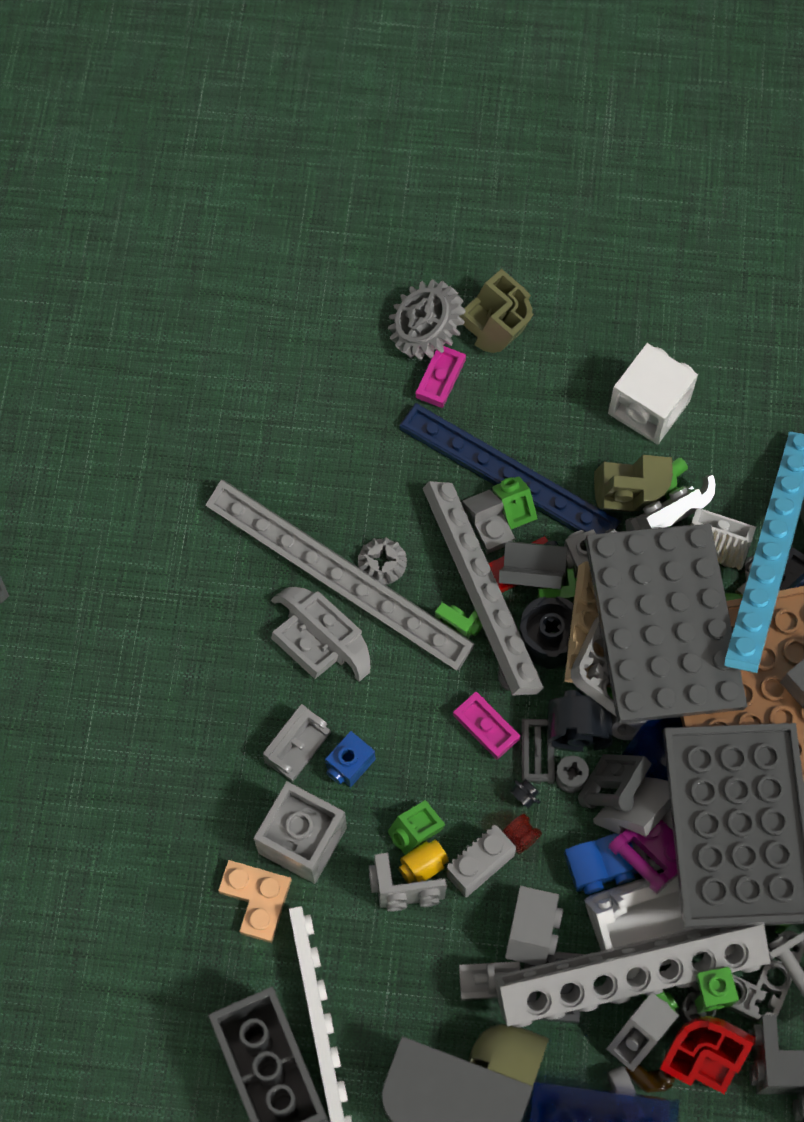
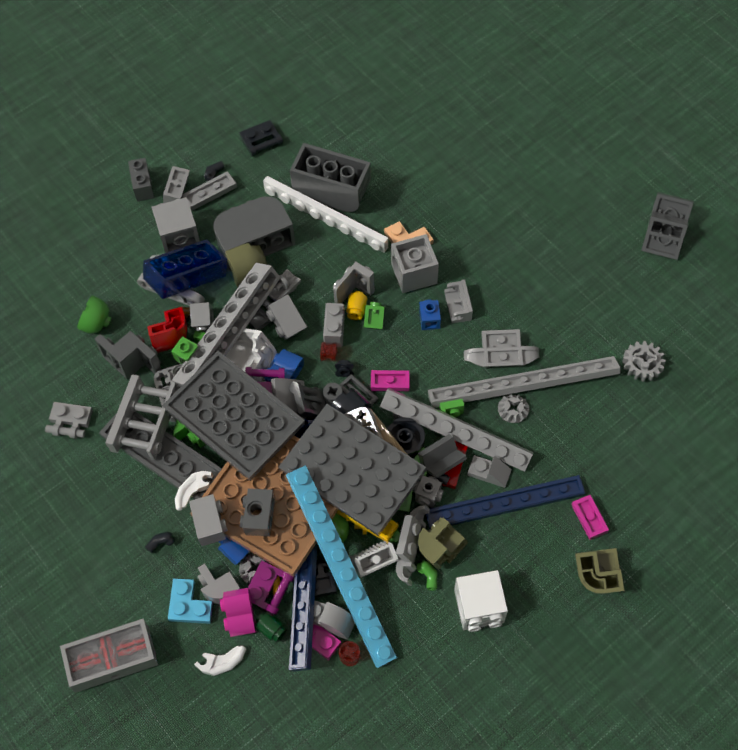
camera: 135 degrees right, 5 degrees down
light grey gear [388,280,466,360] -> none
bright green bracket [492,477,538,529] -> none
none -> light grey gear [622,341,666,382]

